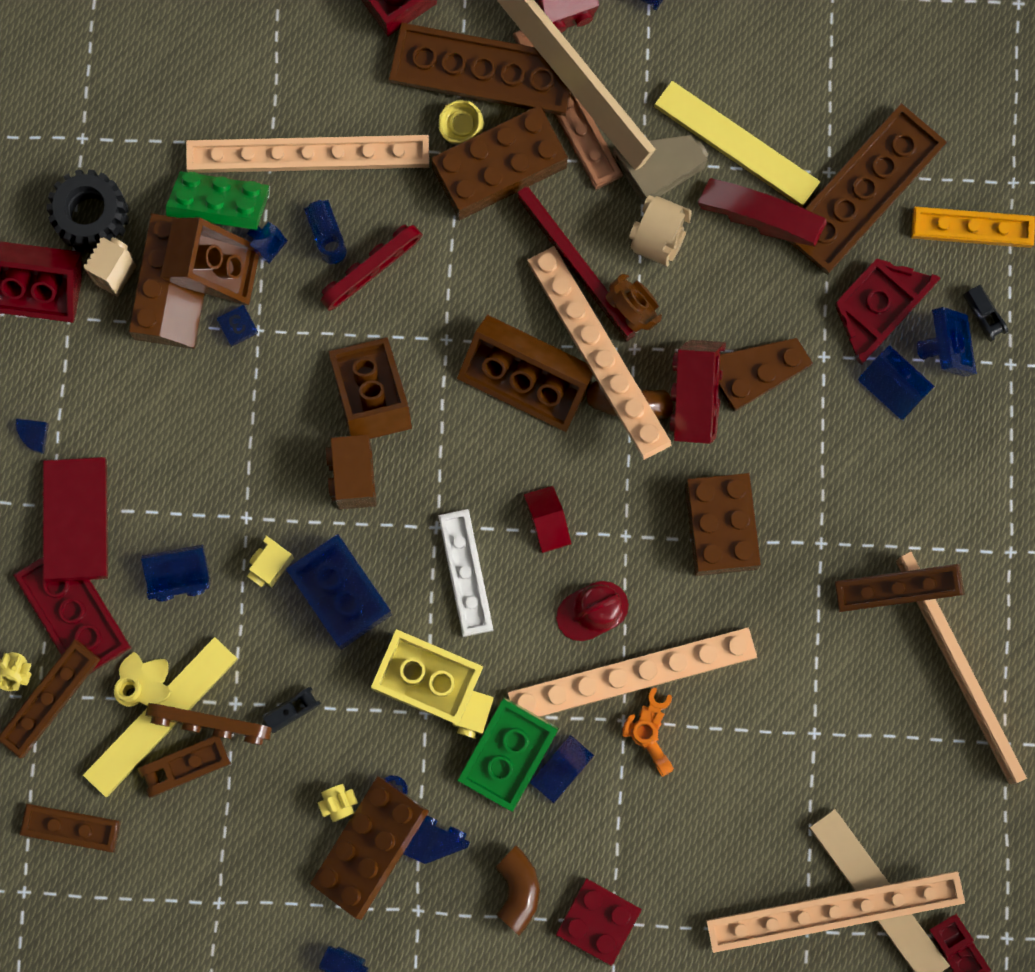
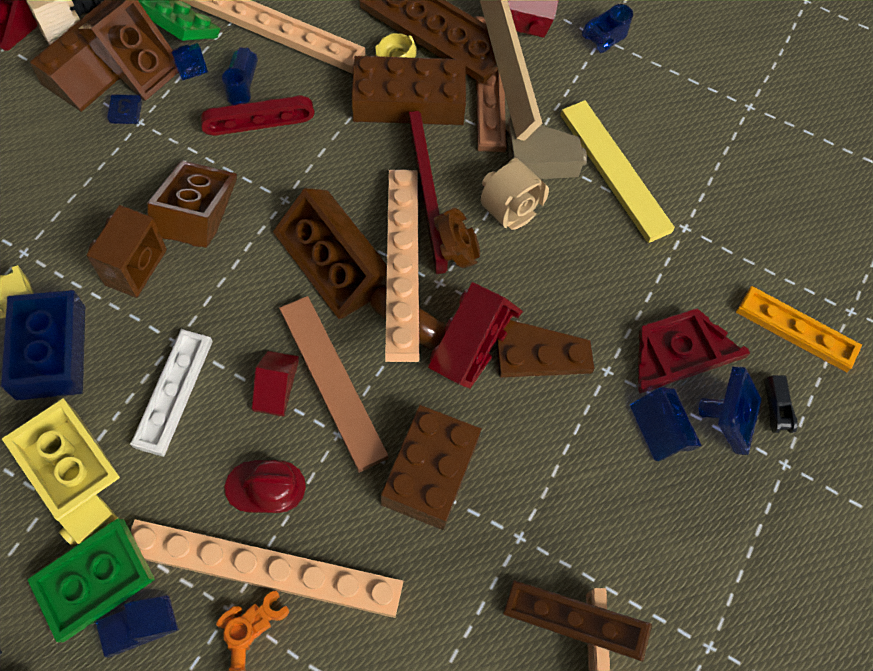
camera: 25 degrees right, 15 degrees down
dark red slope [698,178,827,247] -> none
reddish brown plate [788,103,947,275] -> none
none -> nougat tile [280,296,388,473]

